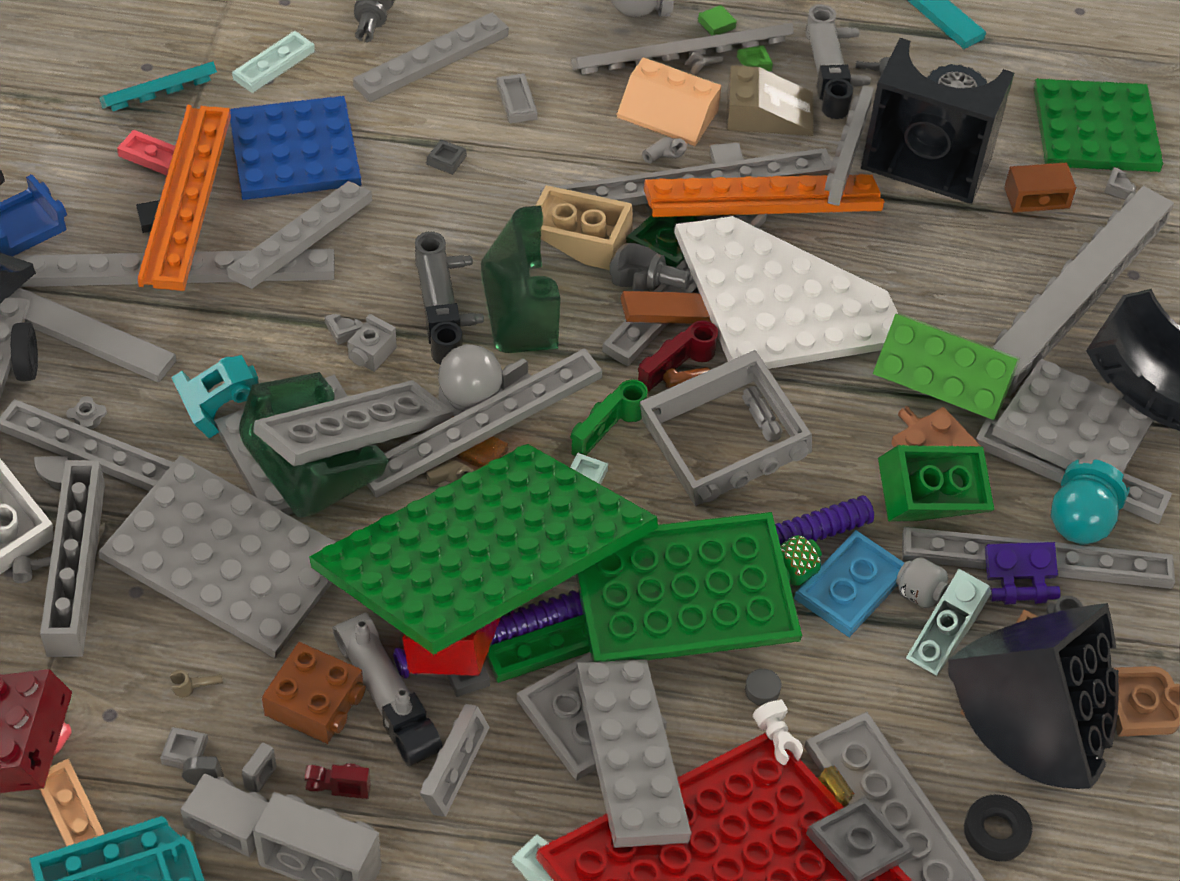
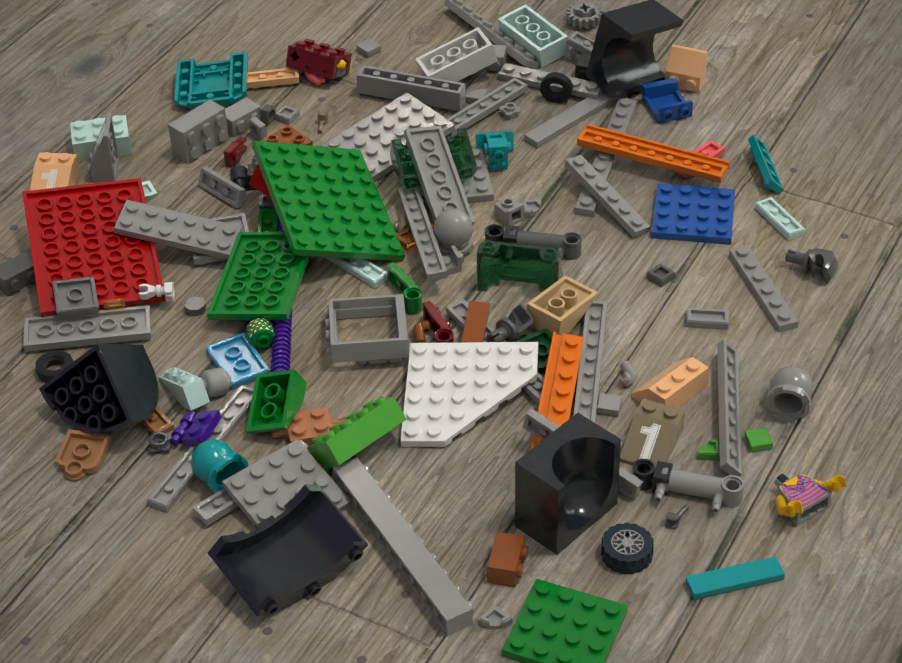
camera: 115 degrees right, 10 degrees down
light grey hand [684,52,723,75] -> none

